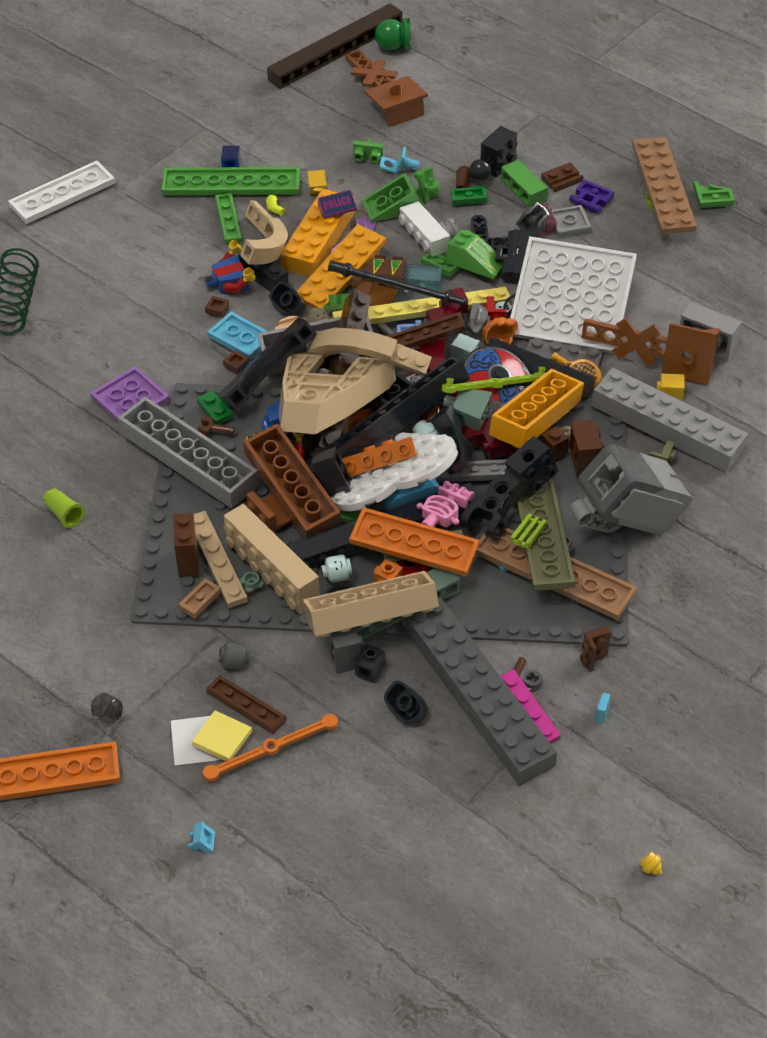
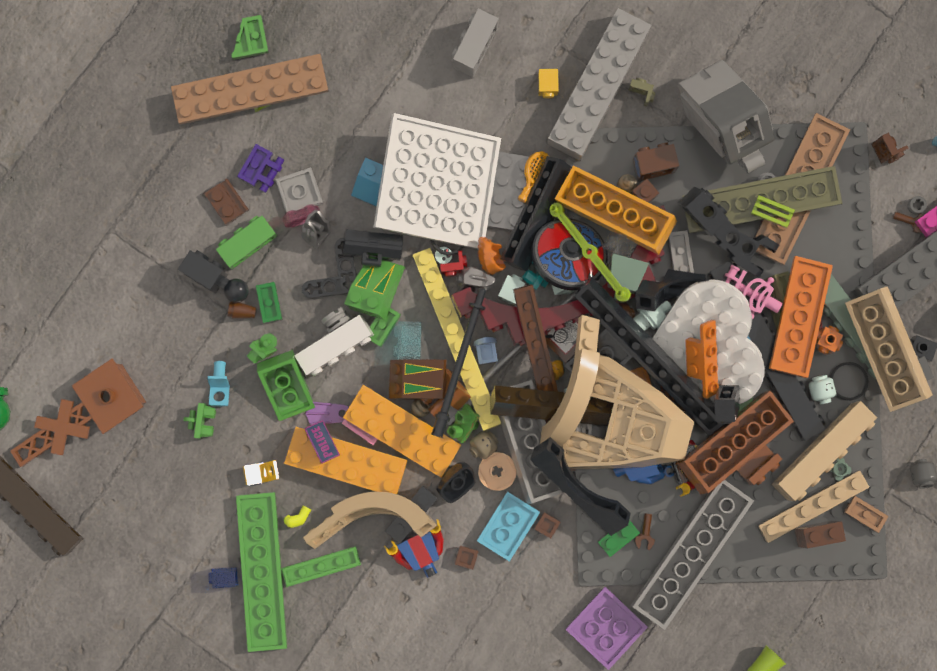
camera: 100 degrees left, 35 degrees up
dark orange piece [581,317,720,385] -> none

